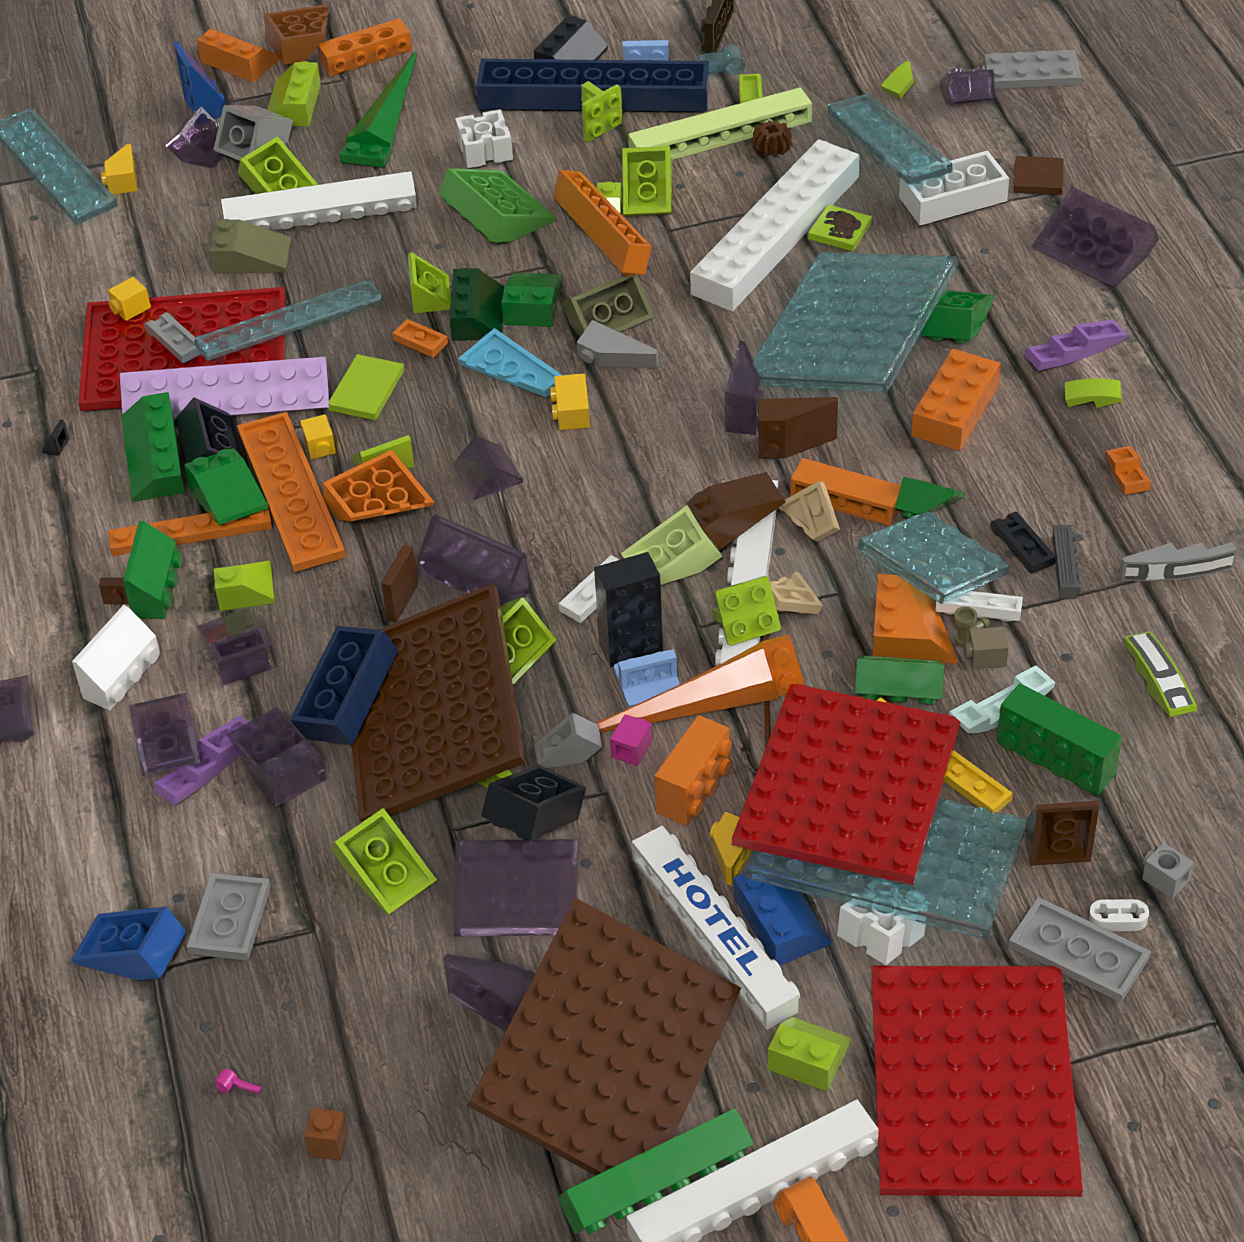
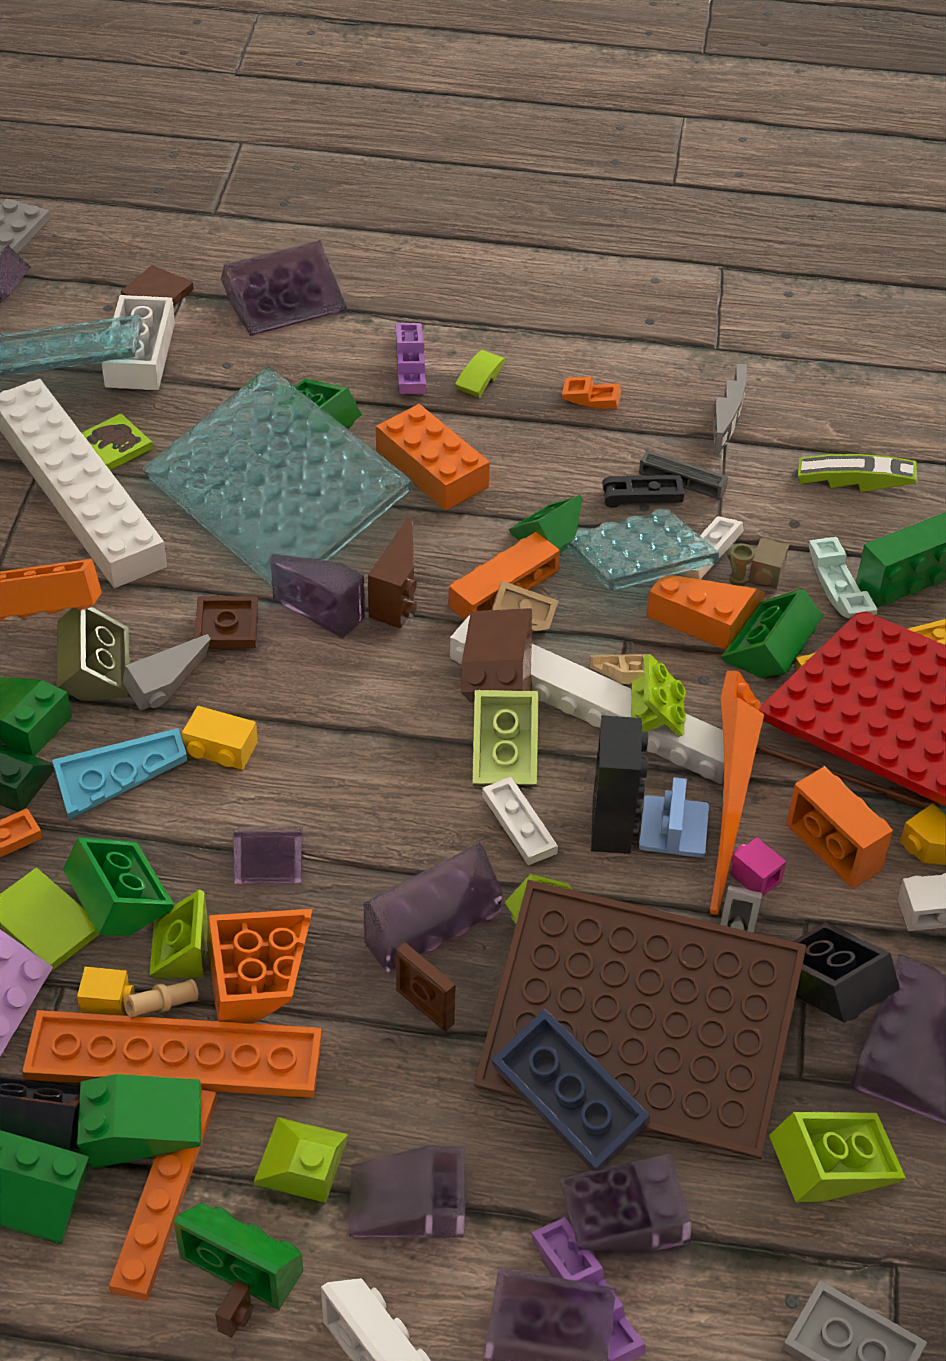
camera: 70 degrees left, 0 degrees up
none -> green slope [63,837,174,936]
none -> tan pin [124,979,199,1018]
none -> reddish brown plate [194,596,259,648]

